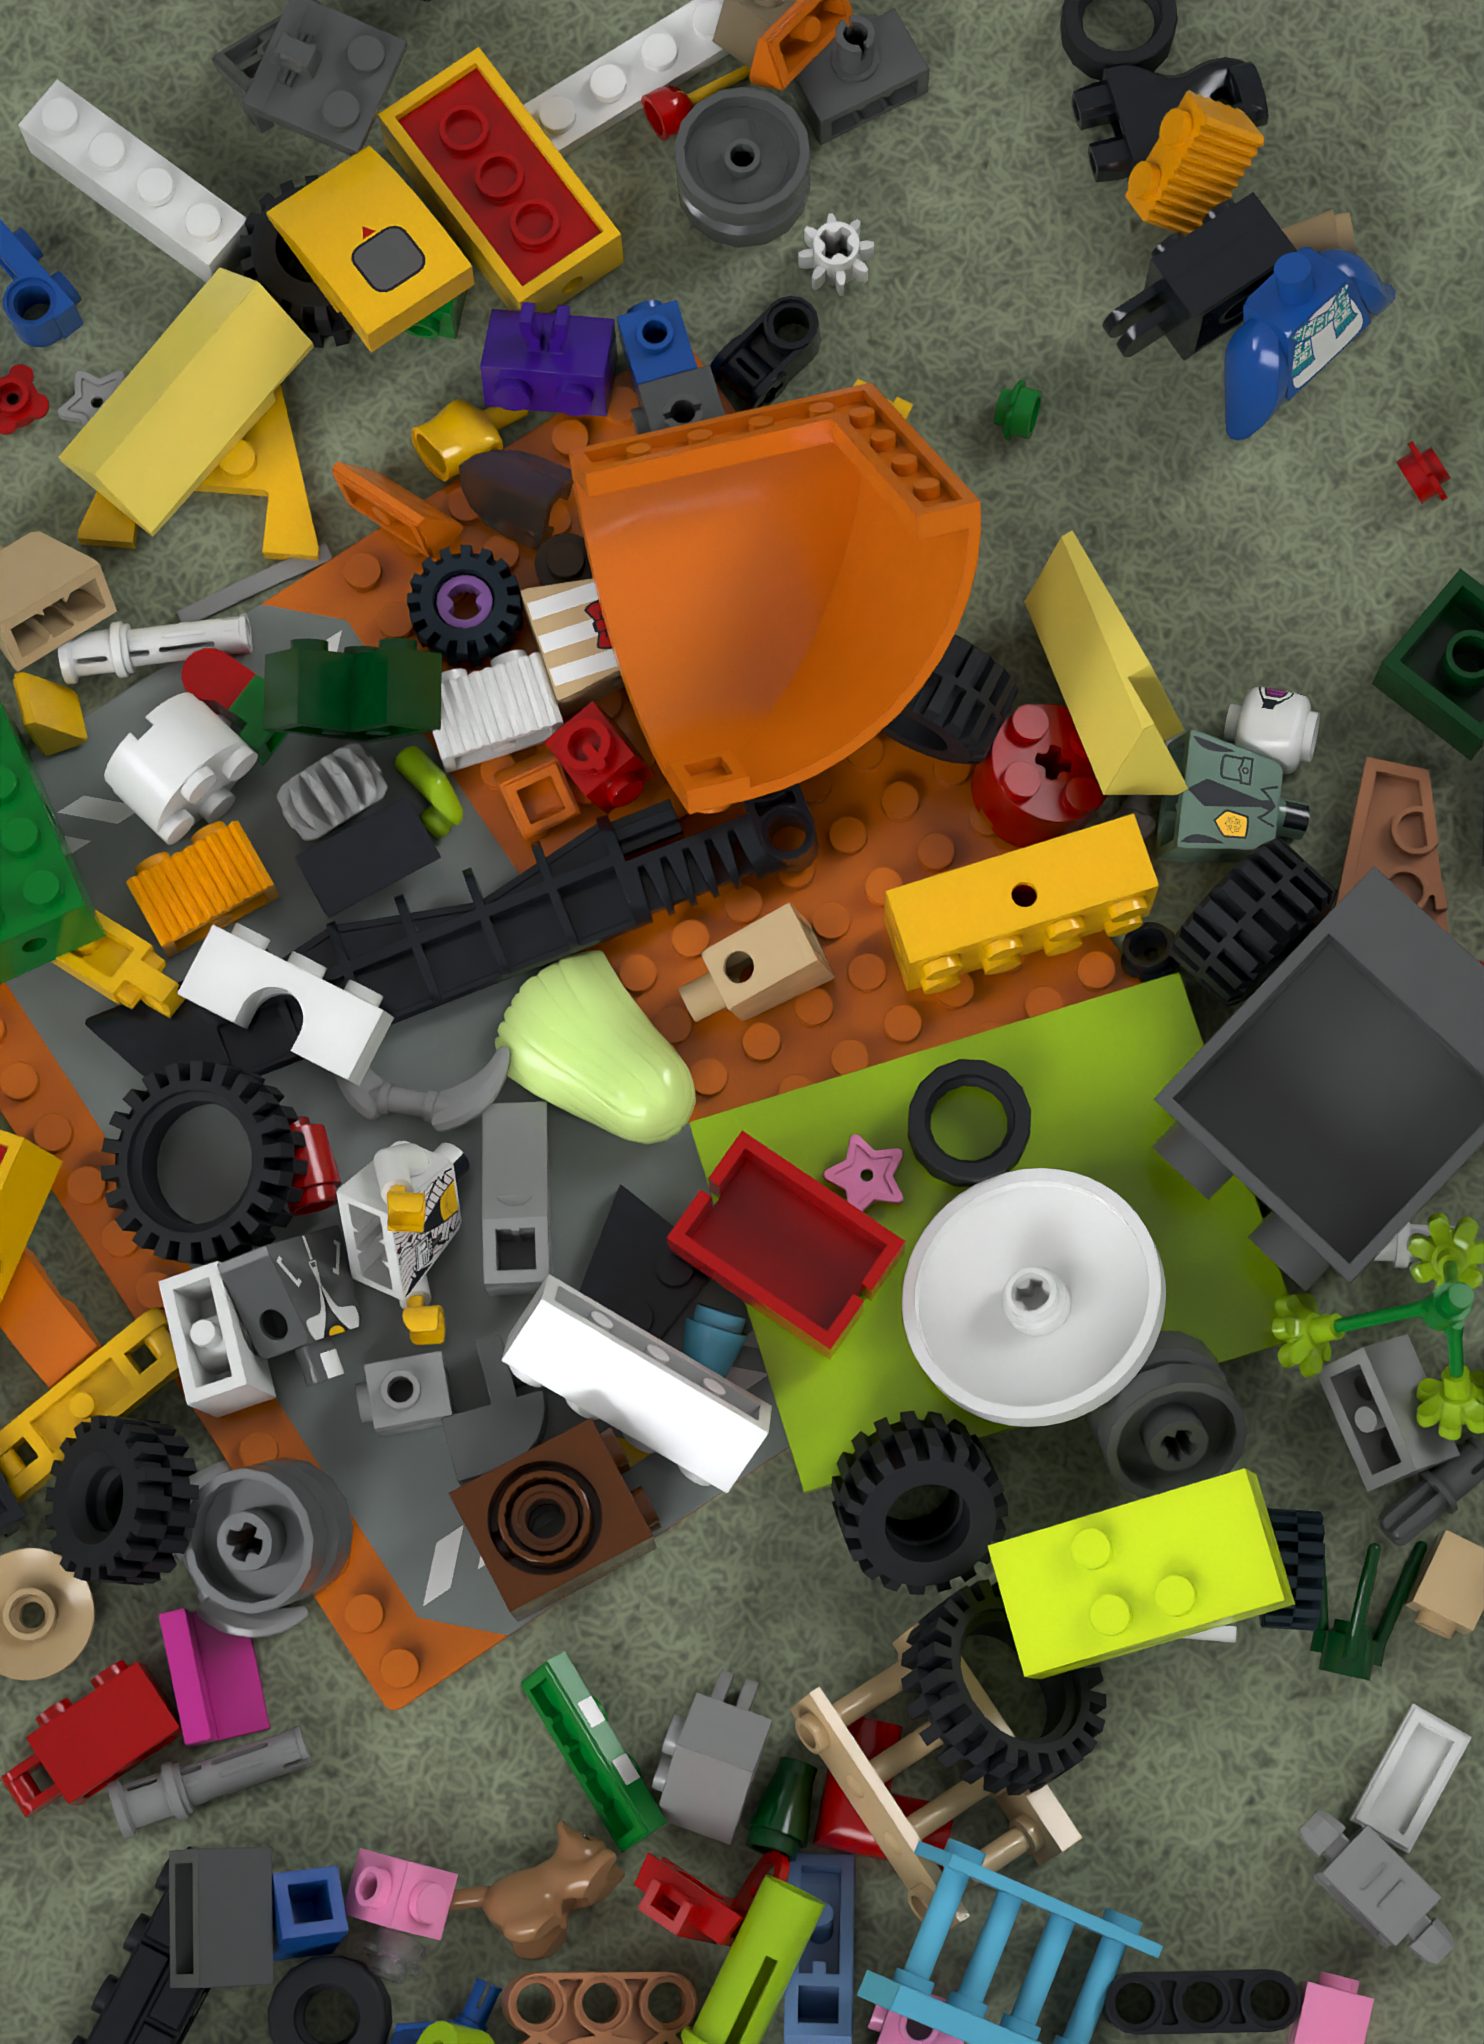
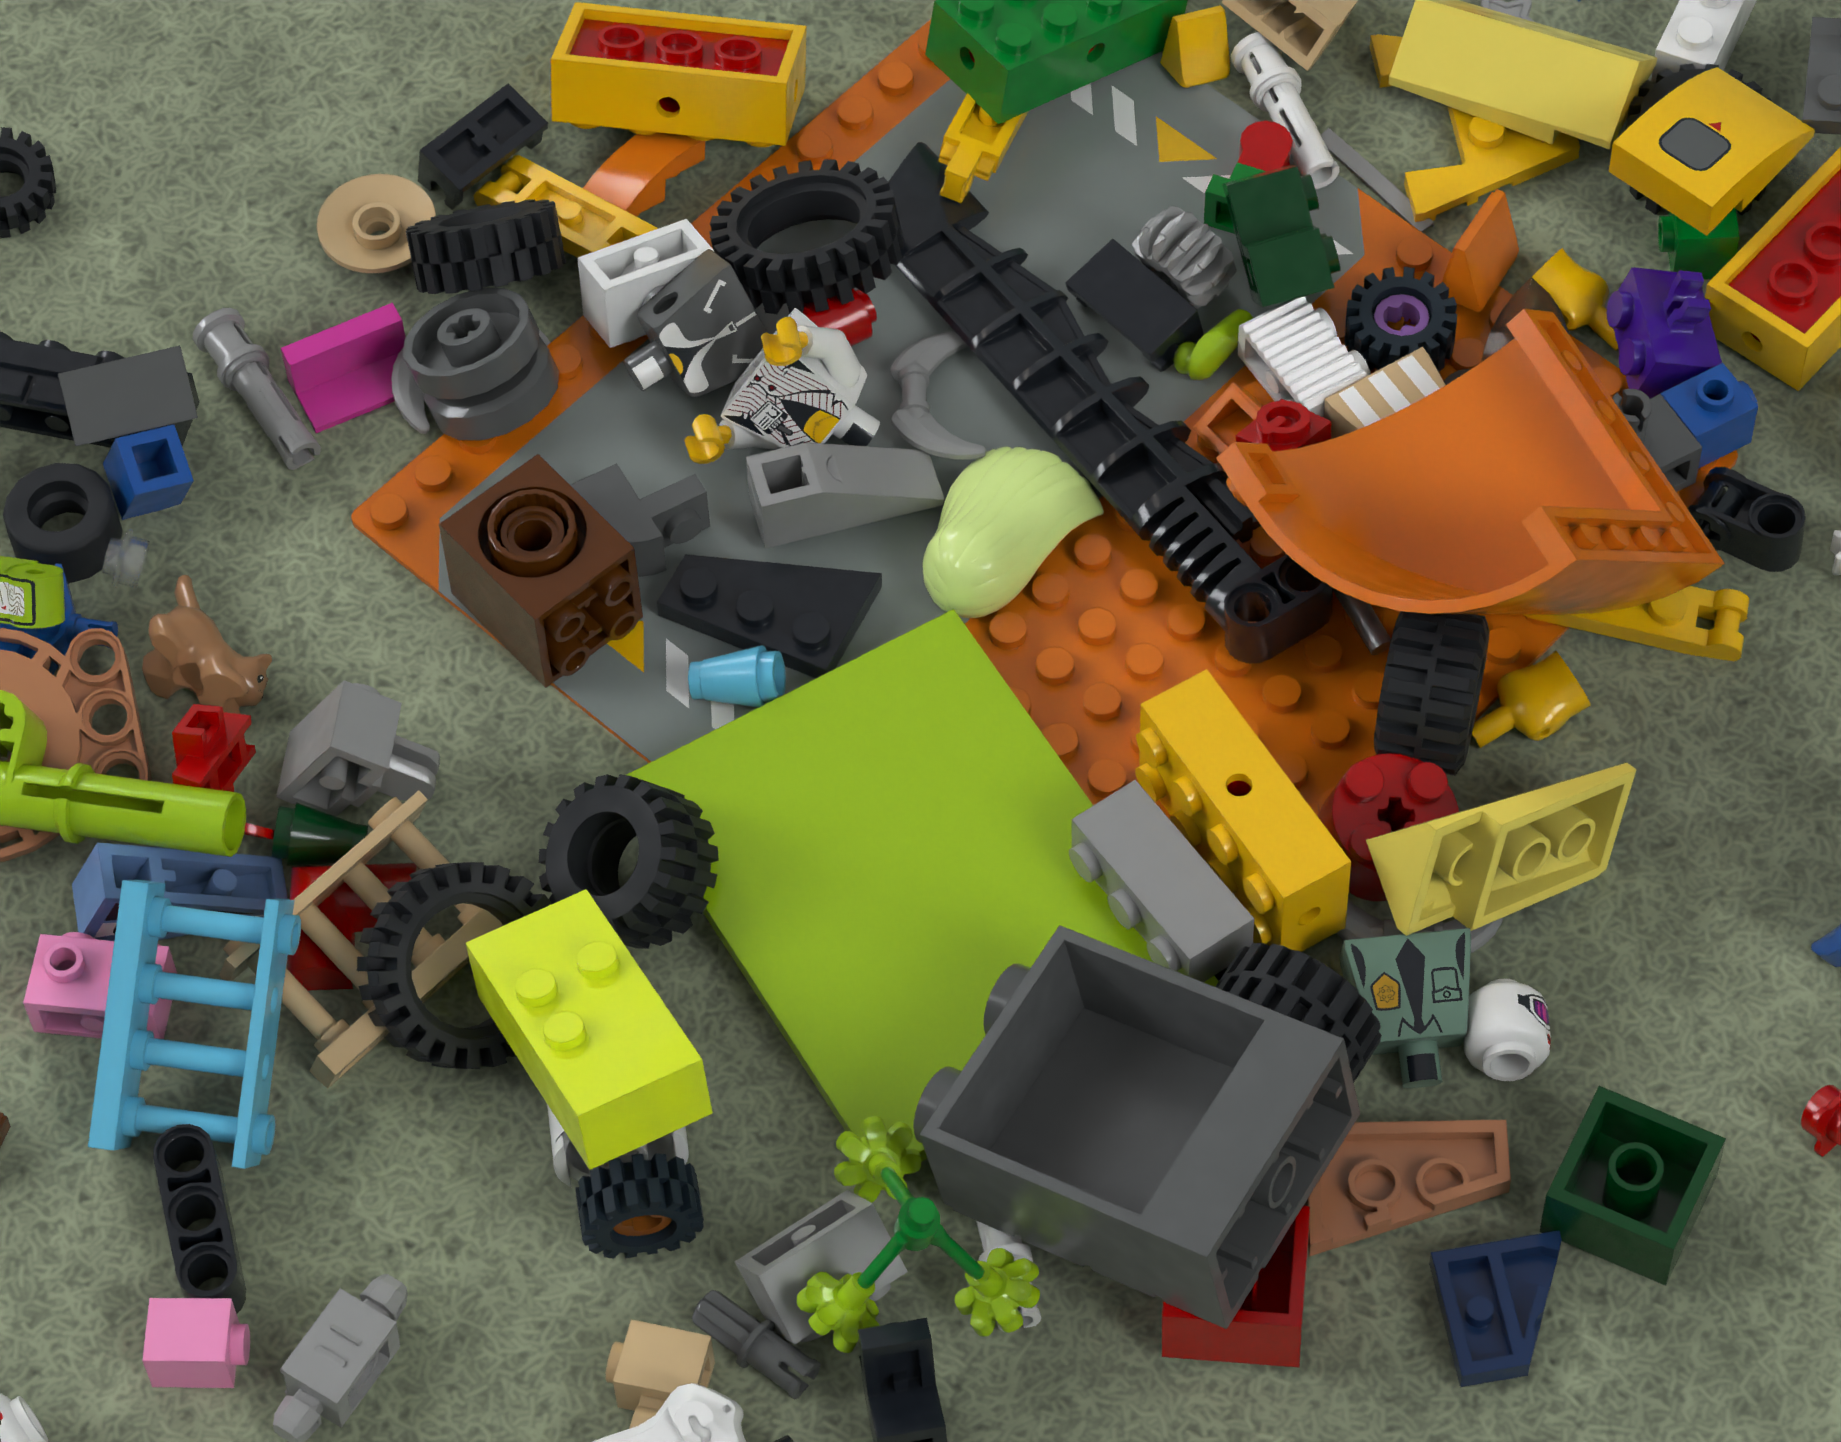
camera: 75 degrees right, 20 degrees down
red brick [1,1660,183,1818] -> none
white brick [104,692,258,845] -> none
light orange brick [126,820,280,958] -> none
white arch [177,923,394,1086] -> none
bright pink brick [344,1848,458,1940] -> none
light grey brick [355,1351,455,1437] -> none
white brick [501,1274,772,1493] -> none
green plate [521,1651,667,1853] -> none
red piece [667,1130,906,1360] -> none
tan torso [679,902,836,1022] -> none
bright pink plate [822,1134,904,1212] -> none
white dish [902,1168,1166,1427] -> none
black tyre [908,1059,1031,1187] -> none
green plate [994,380,1042,441] -> none
dark grey wheel [1086,1331,1248,1499] -> none
dark green plant [1310,1541,1427,1681] -> none
white tile [1348,1703,1472,1854] -> none
none -> light grey brick [1069,780,1254,982]

